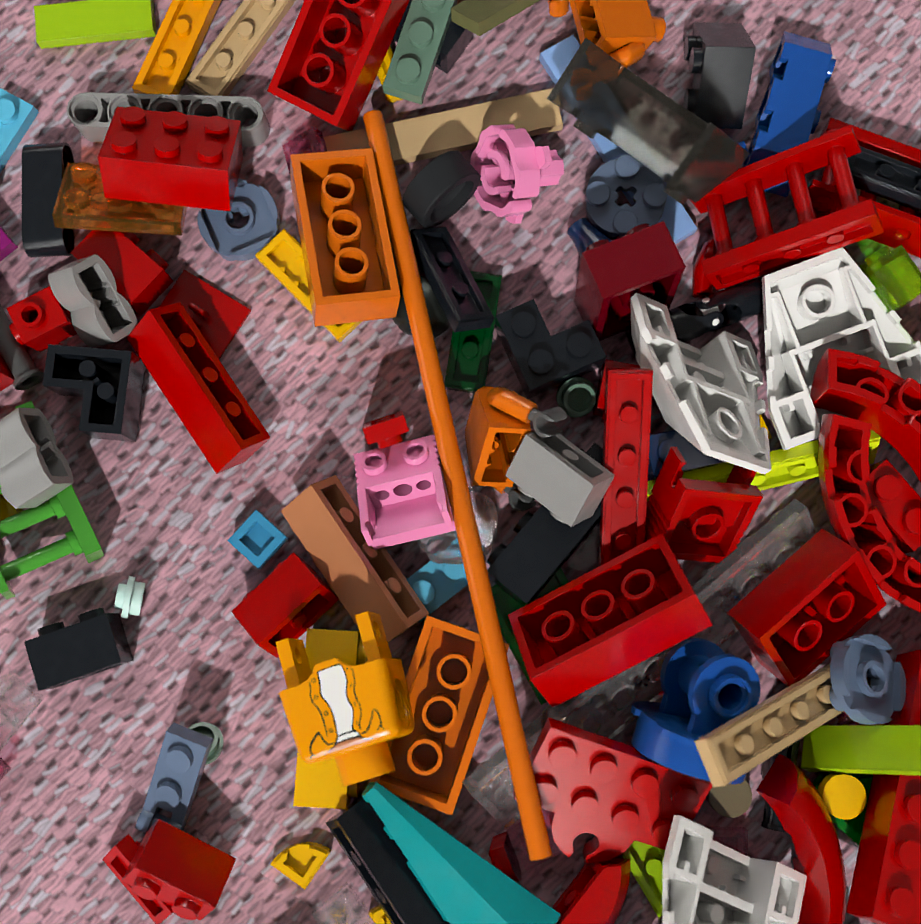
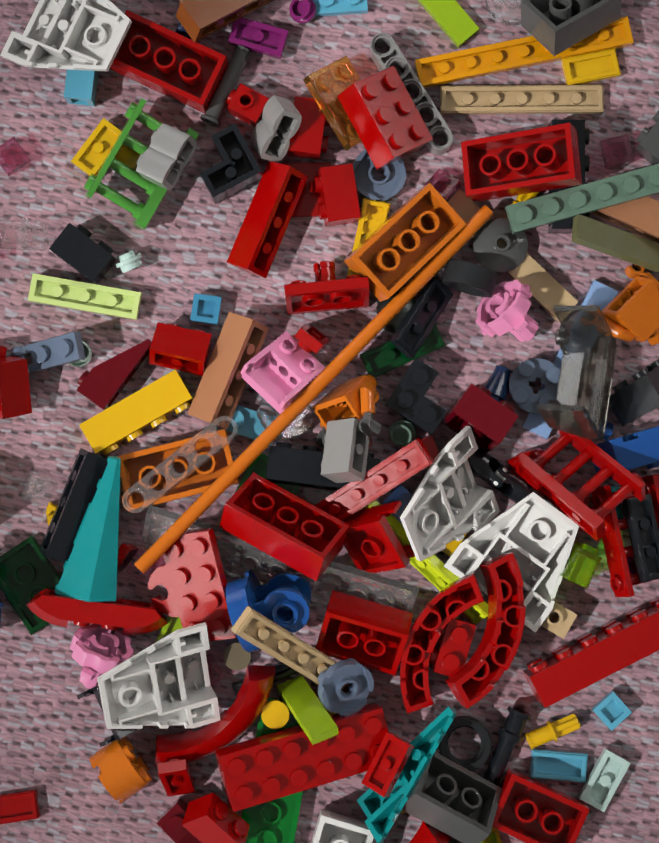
camera: 50 degrees right, 5 degrees up
black beam [22,142,75,258] -> none
yellow tile [270,842,331,889] -> none
light orange piece [275,611,415,787] -> none
none -> yellowish green plate [28,273,142,320]
none -> dark red slope [77,339,152,410]
none -> clear beam [122,416,239,513]
none -> red plate [284,261,369,315]
none -> red brick [313,163,361,227]
none -> dark grey dish [473,218,528,273]

